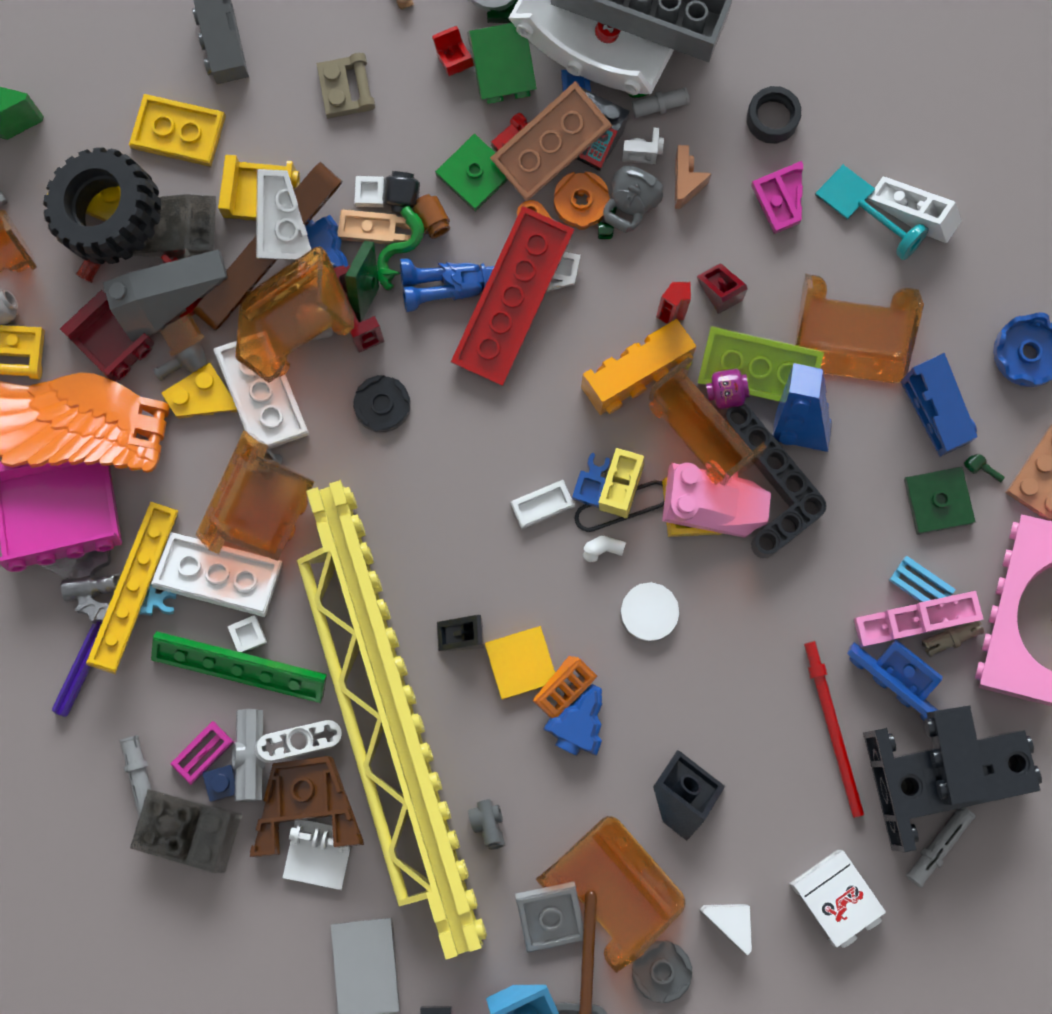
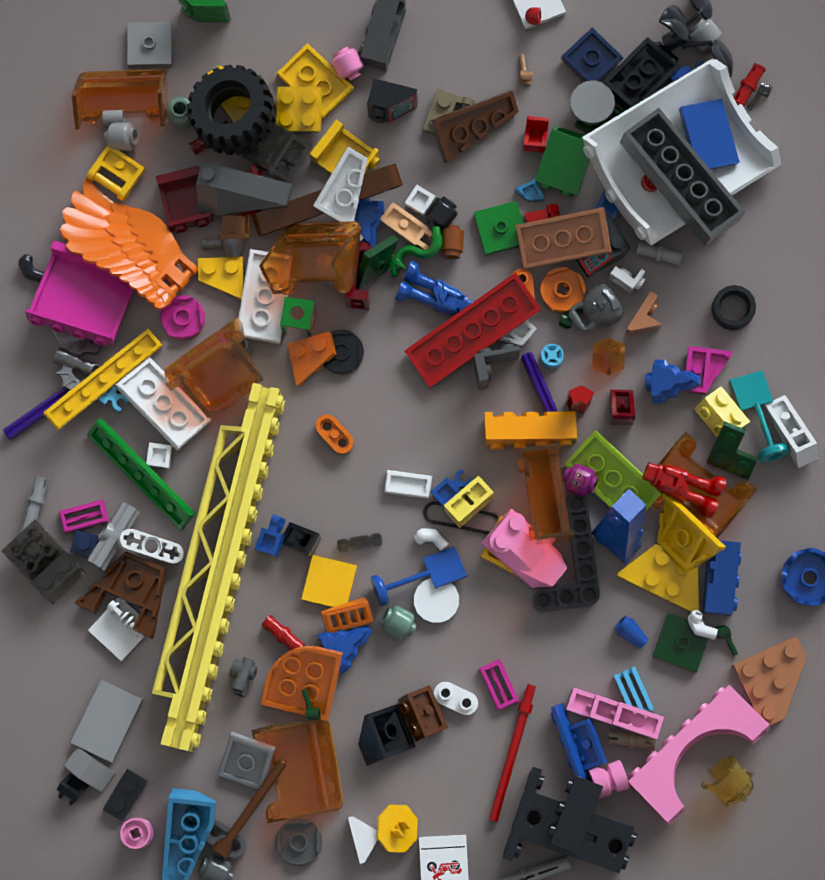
camera: 35 degrees right, 0 degrees up
none -> dark pink tile [160,295,205,340]
none -> sand green head [166,97,192,129]
none -> blue plate [255,514,286,557]
none -> orange plate [261,646,343,721]
none -> red pin [262,615,306,650]
none -> yellow plate [276,87,322,133]
none -> green piece [280,297,317,337]
none -> orange wing [288,331,336,386]
none -> dark green hand [301,689,321,721]
none -> orange plate [316,414,354,455]
none -> bright pink head [331,46,364,81]
none -> clear smoke axle [337,533,382,552]
none -> black slope [367,78,418,123]
none -> blue piece [370,547,467,607]
none -> yellow piece [376,805,418,852]
none -> sand green head [380,605,416,640]
none -> reddish brown bracket [398,685,448,742]
none -> reddish brown wing [431,91,519,163]
none -> white plate [434,682,478,715]
none -> dark grey bracket [473,344,520,390]
none -> dark pink tile [479,659,519,711]
none -> dark azure tile [515,179,545,202]
none -> dark purple axle [521,352,557,412]
none -> medium azure wheel [540,344,564,369]
none -> bright pink wheel [589,760,630,799]
none -> clear orange panel [592,338,625,376]
none -> blue cone [614,615,649,649]
none -> yellow wing [616,544,699,612]
none -> red piece [642,462,726,518]
none -> blue rock [645,359,701,405]
none -> yellow wing [657,493,726,570]
none -> white arm [688,610,718,640]
none -> light yellow bracket [694,387,750,437]
none -> dark green plate [706,421,758,480]

